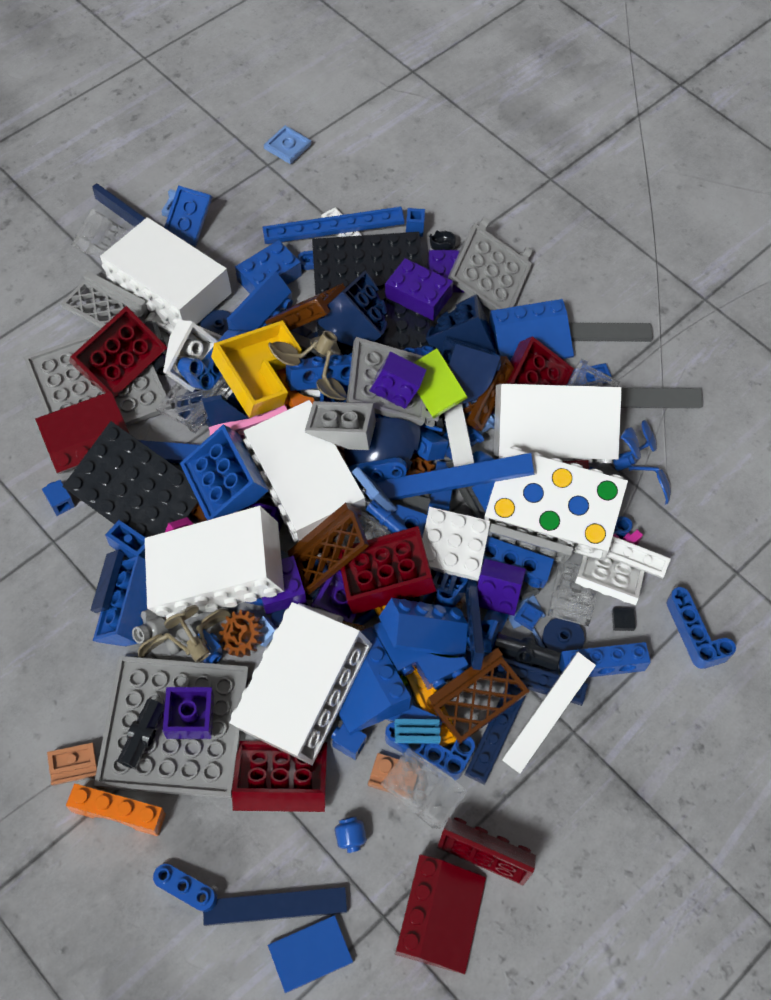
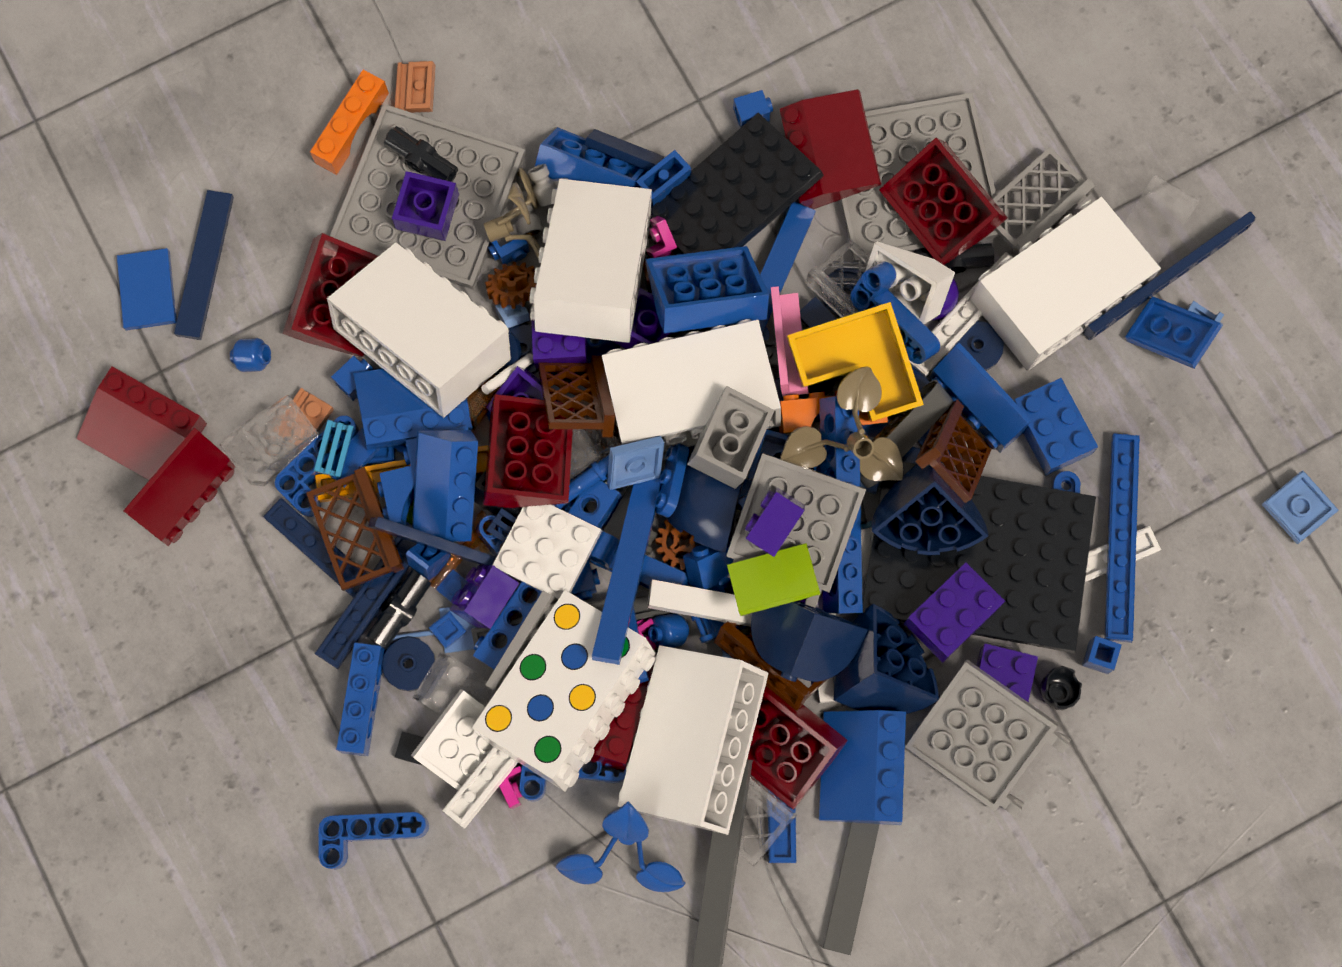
camera: 110 degrees right, 15 degrees up
blue plate [153,864,217,912] -> none
dark blue slope [202,395,249,425] -> none
white tile [501,652,596,774] -> none

